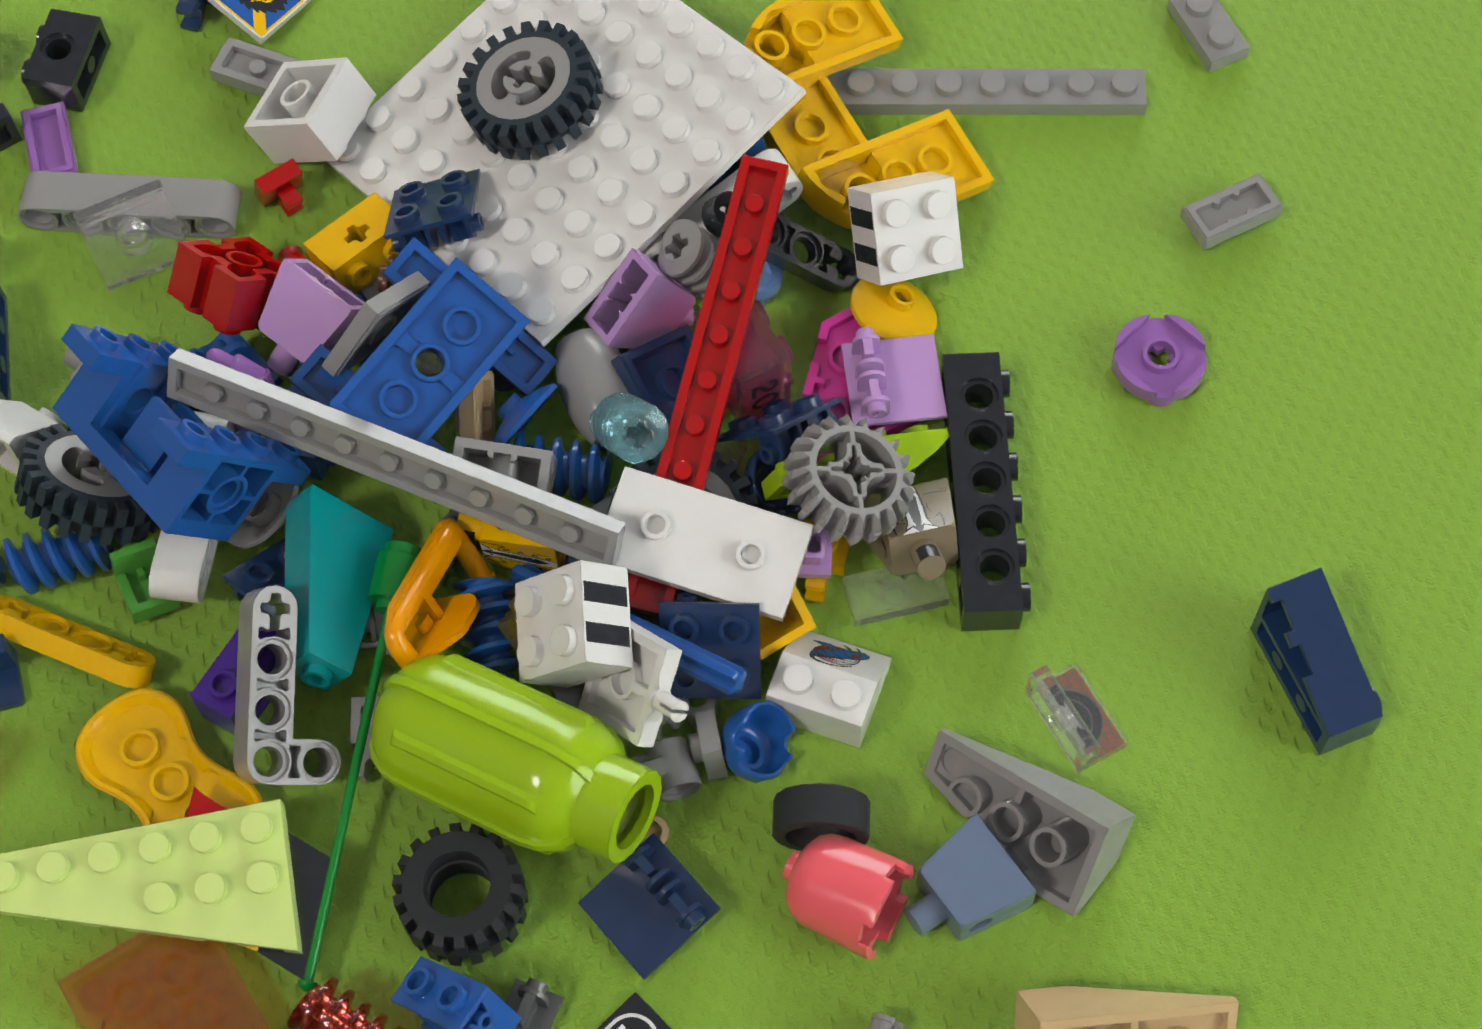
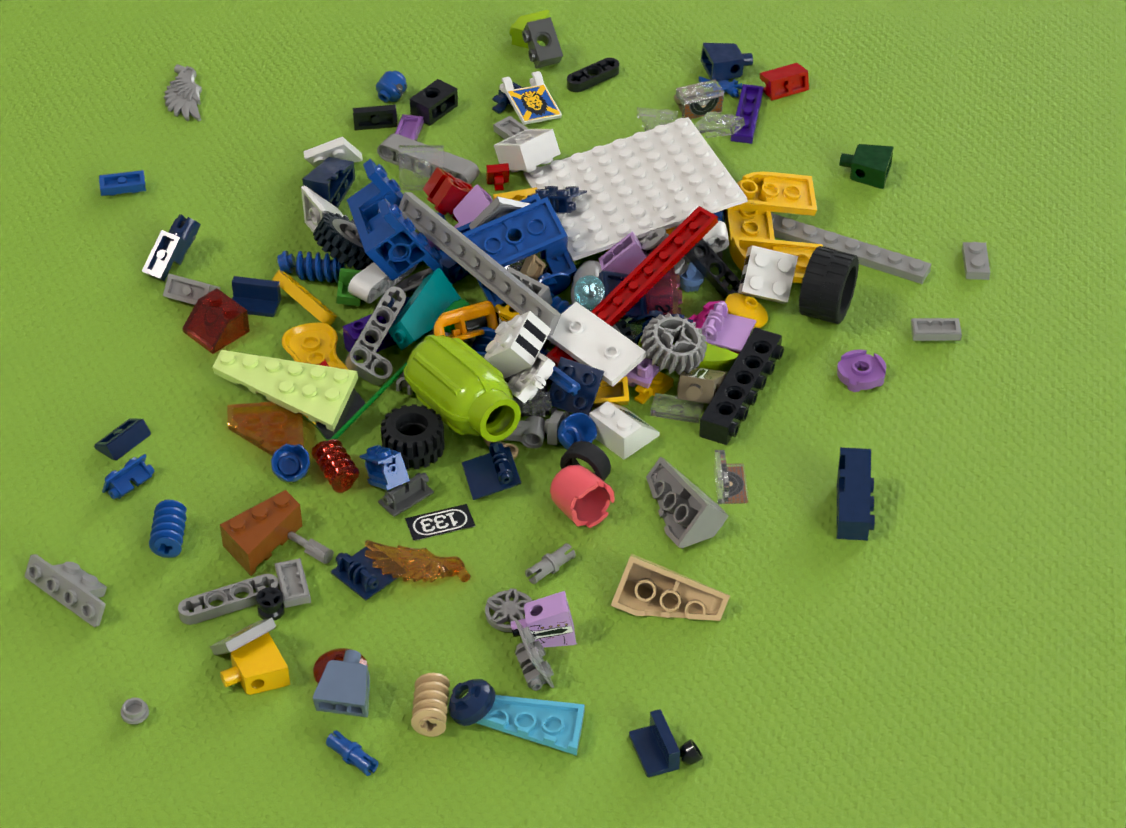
camera: 25 degrees right, 20 degrees down
wheel [457,20,603,160] -> none
sand blue torso [904,814,1036,940] -> none
none -> black tyre [799,246,859,324]

